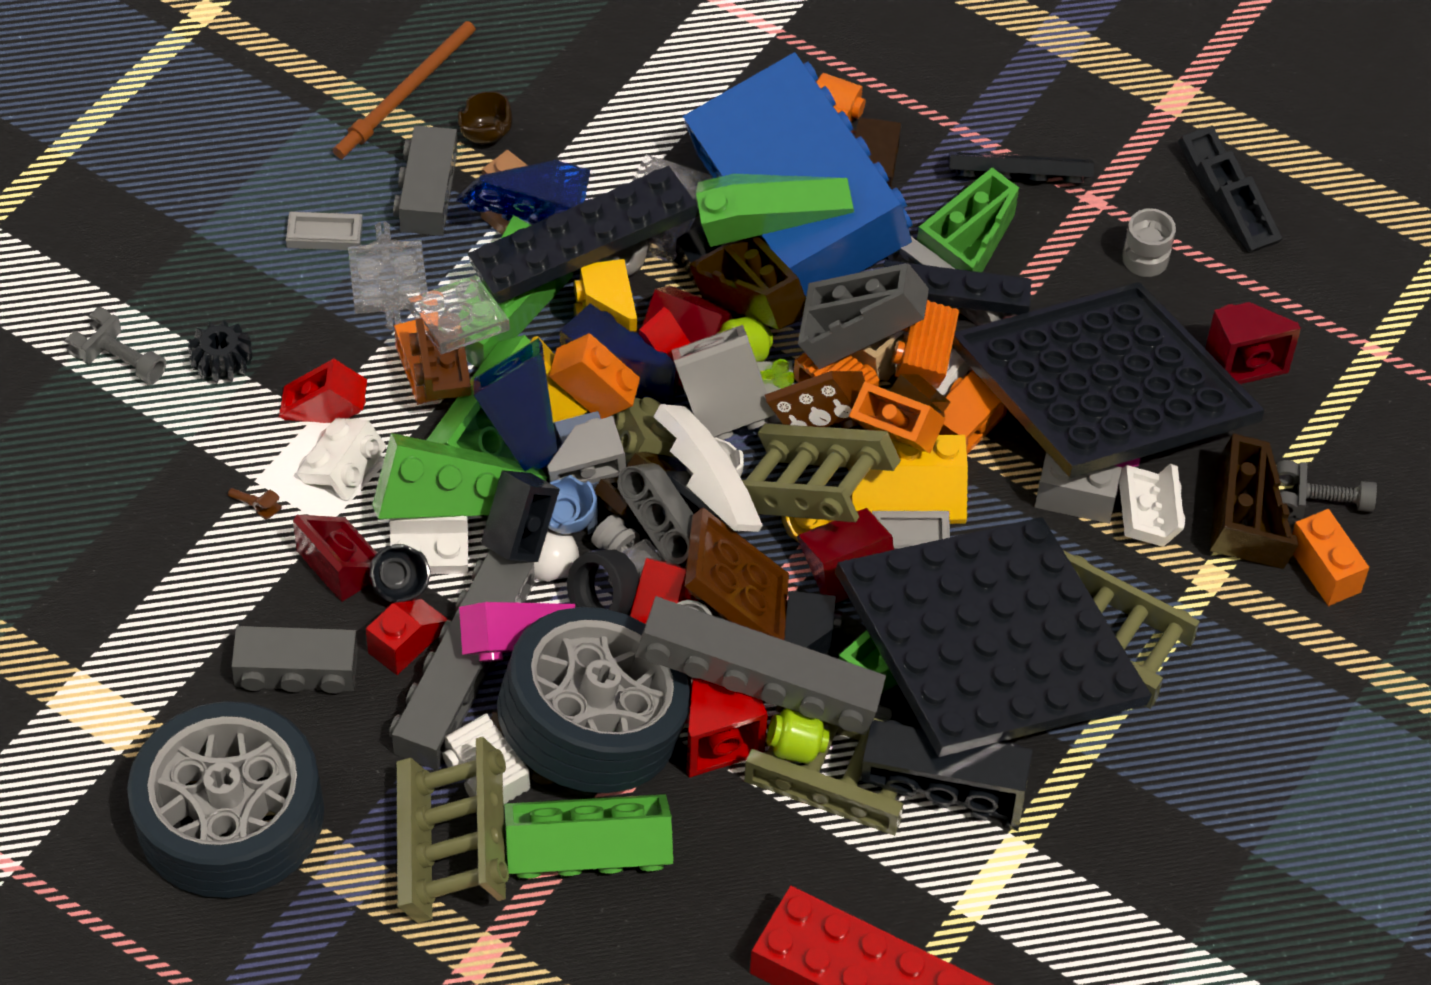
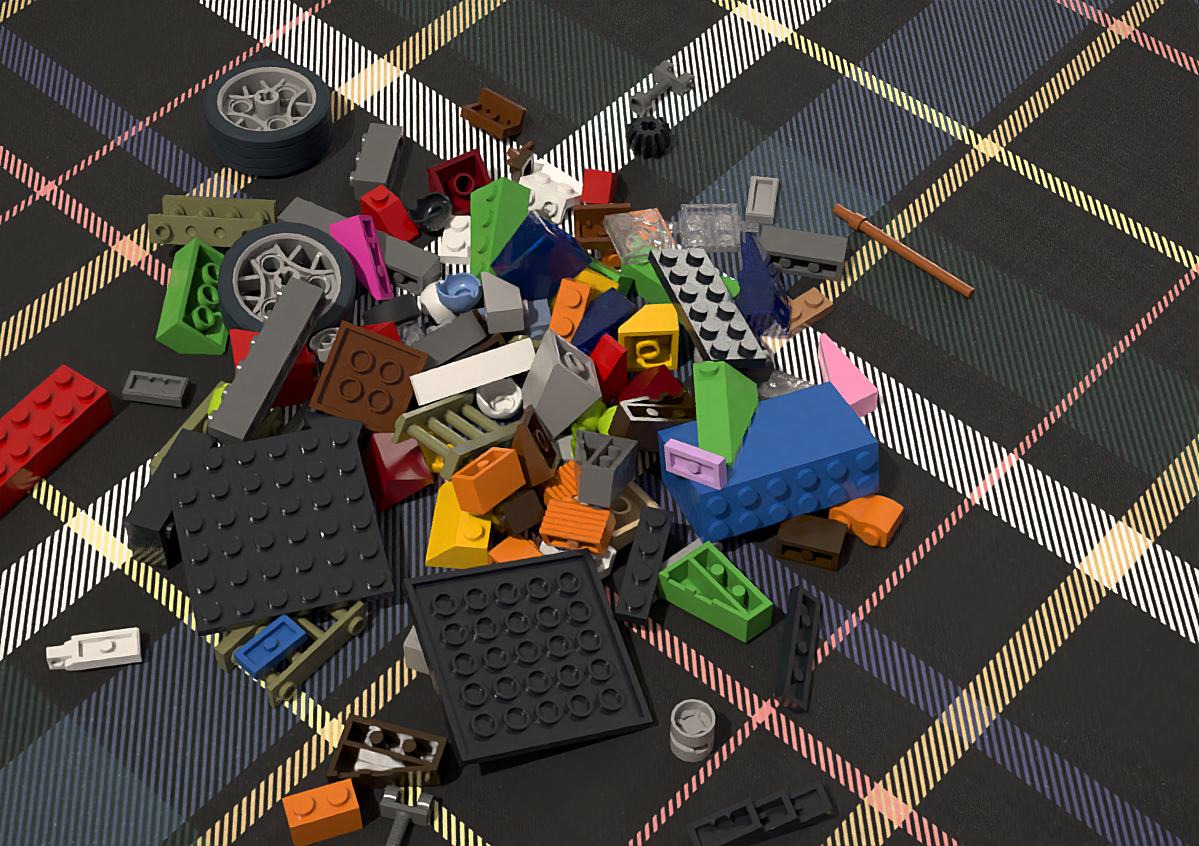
camera: 100 degrees right, 5 degrees down
dark brown hair [458,91,512,144] -> none
black brick [481,470,560,562] -> none
light grey tile [872,511,950,550] -> none
white bracket [1119,464,1185,547] -> none
dark red slope [1205,302,1301,384] -> none
none -> white hinge [46,627,142,671]
none -> dark grey plate [122,370,190,407]
none -> blue plate [233,614,308,681]
none -> reddish brown bracket [460,88,526,140]
none -> dark brown plate [509,148,534,183]
none -> lavender plate [664,438,727,490]
none -> bright pink slope [818,333,879,418]

